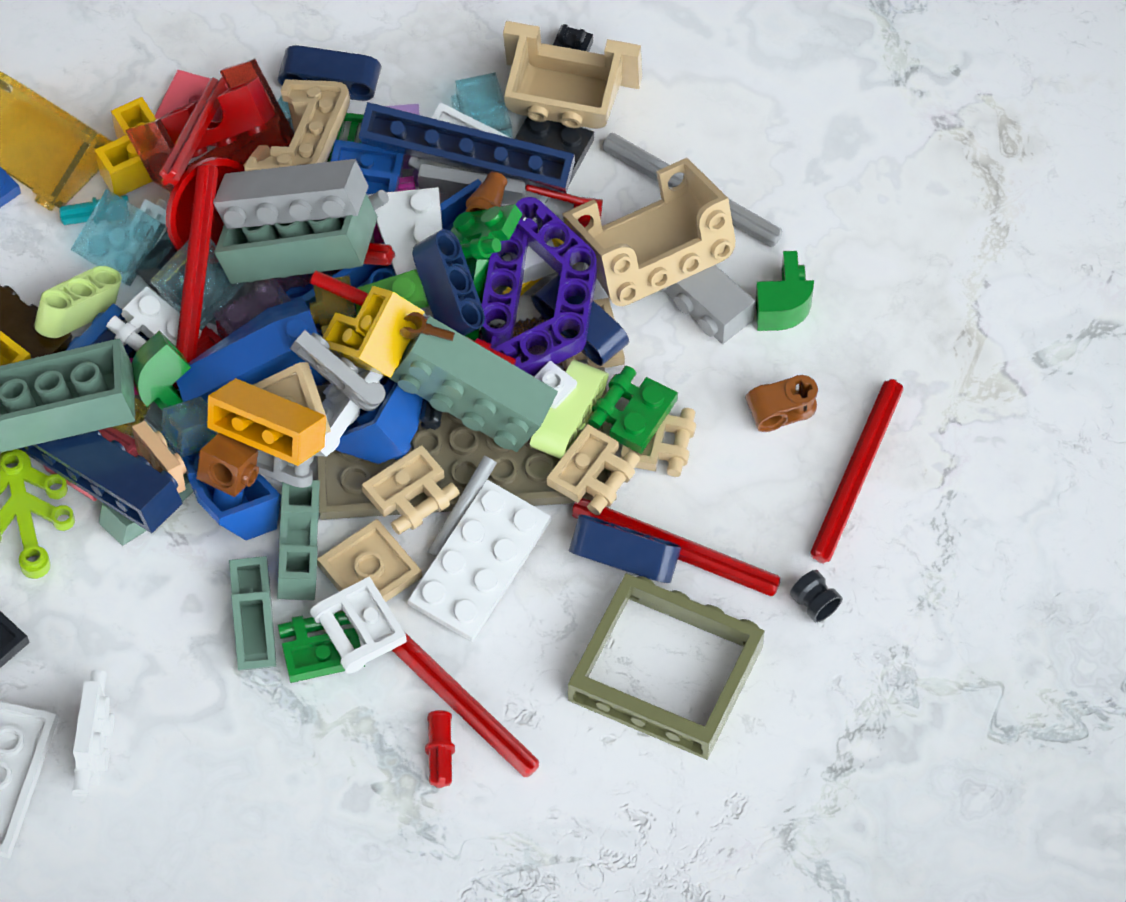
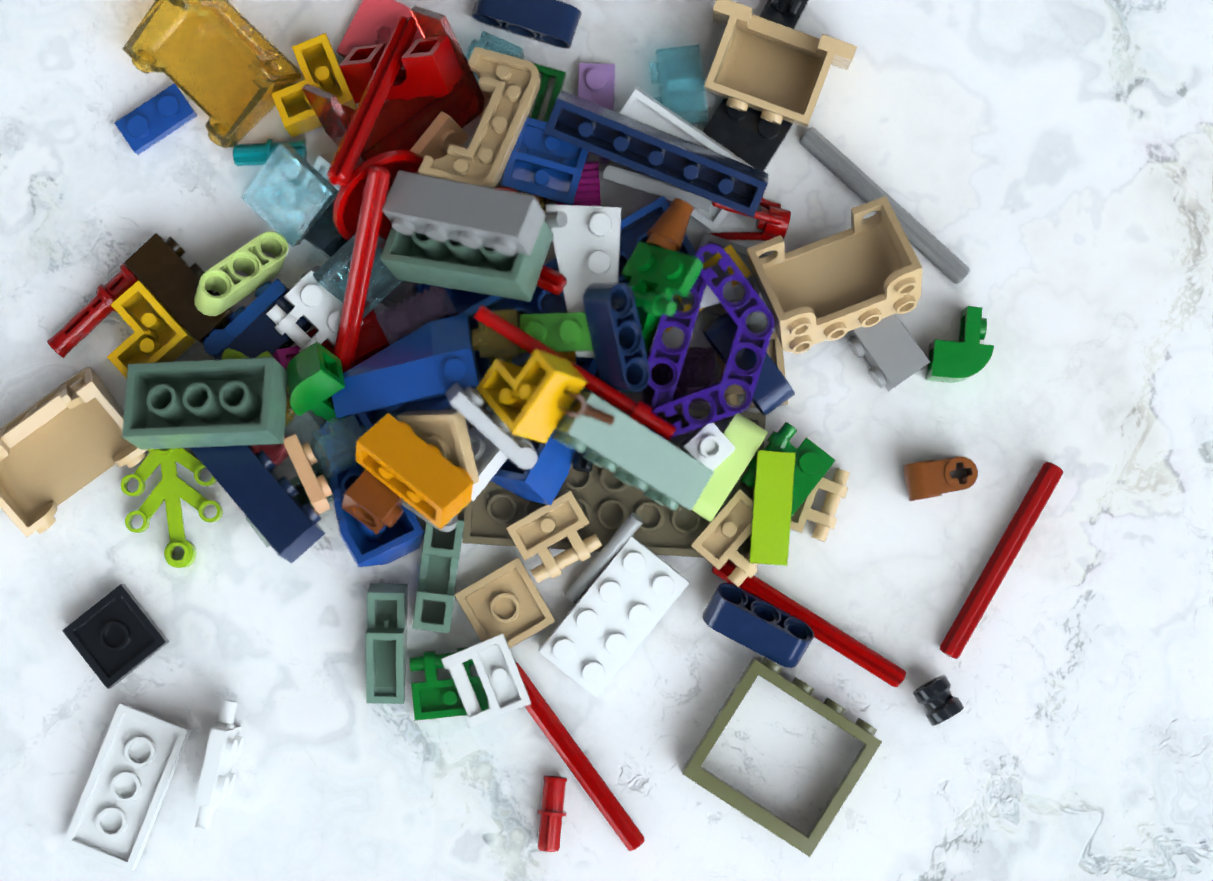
camera: 10 degrees right, 25 degrees up
none -> lime tile [749,450,795,566]

